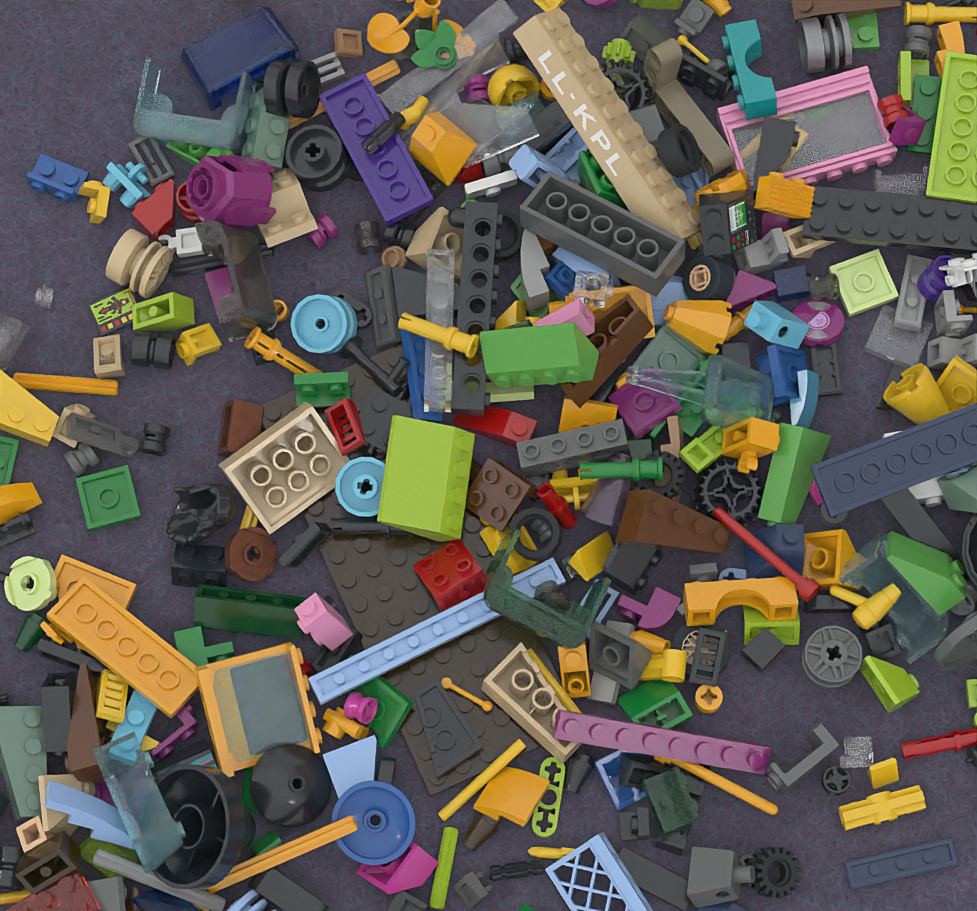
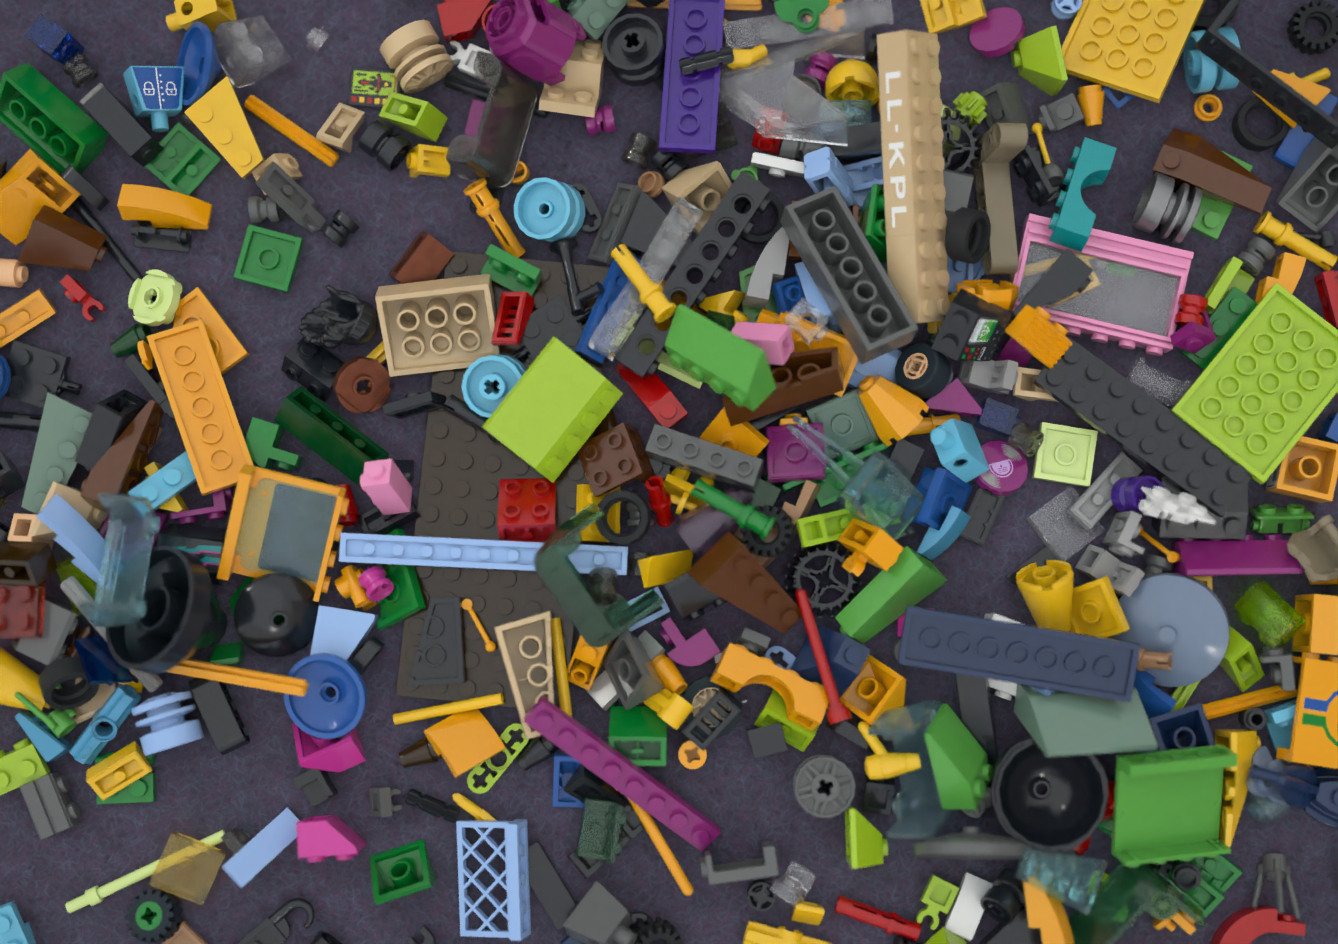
camera: 30 degrees right, 10 degrees up
yellow slope [96,669,128,723] -> none
light orange slope [409,111,478,186] -> none
lime axle [429,827,459,910] -> none
black hinge [447,207,466,229] -> none
black bracket [619,807,650,841] -> none

